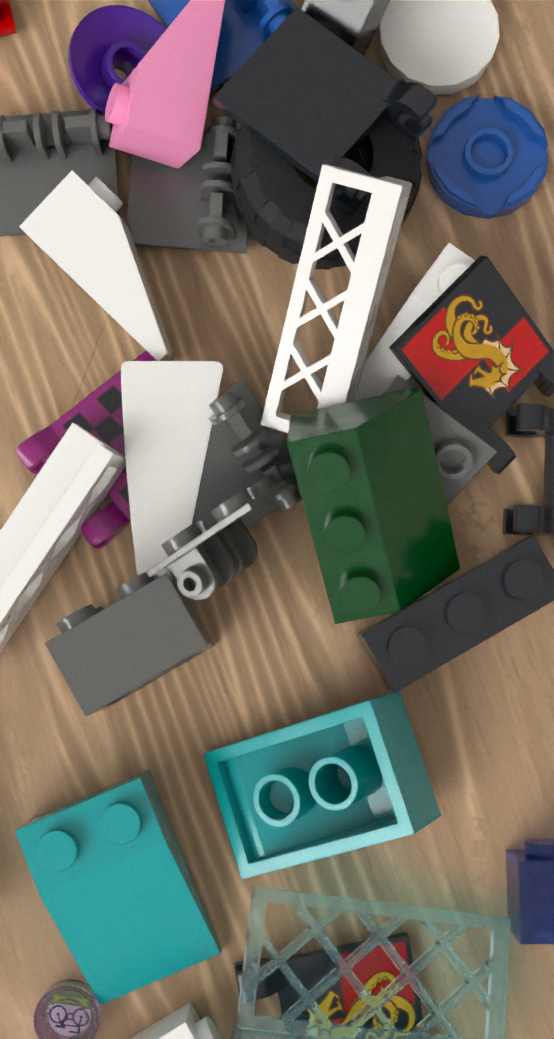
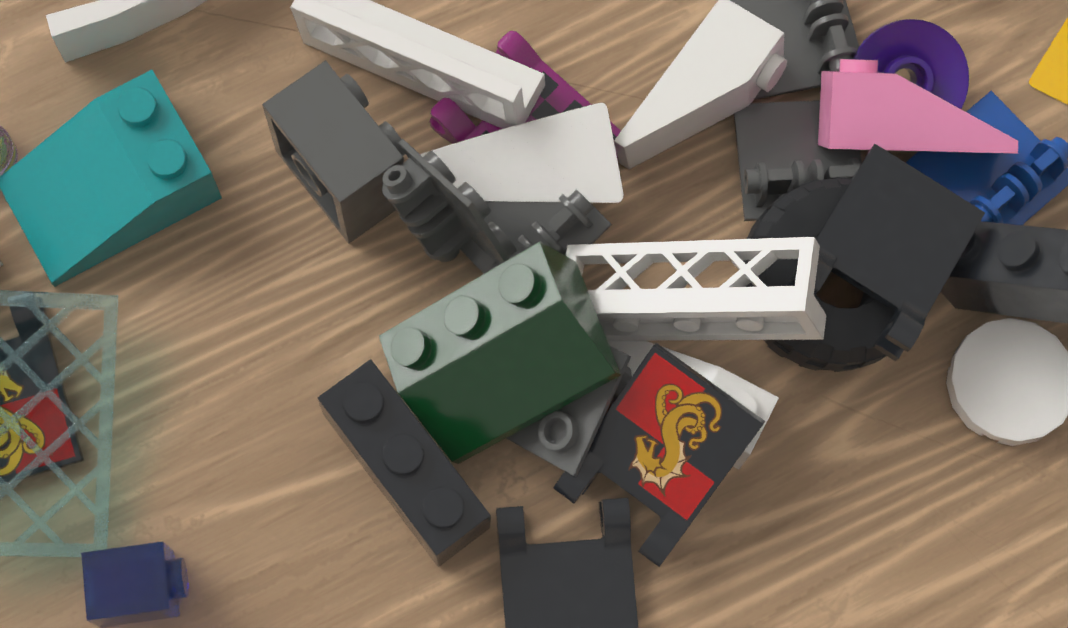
camera: 75 degrees right, 10 degrees down
teal slope [203,691,441,879] -> none
blue tile [425,95,548,219] -> none

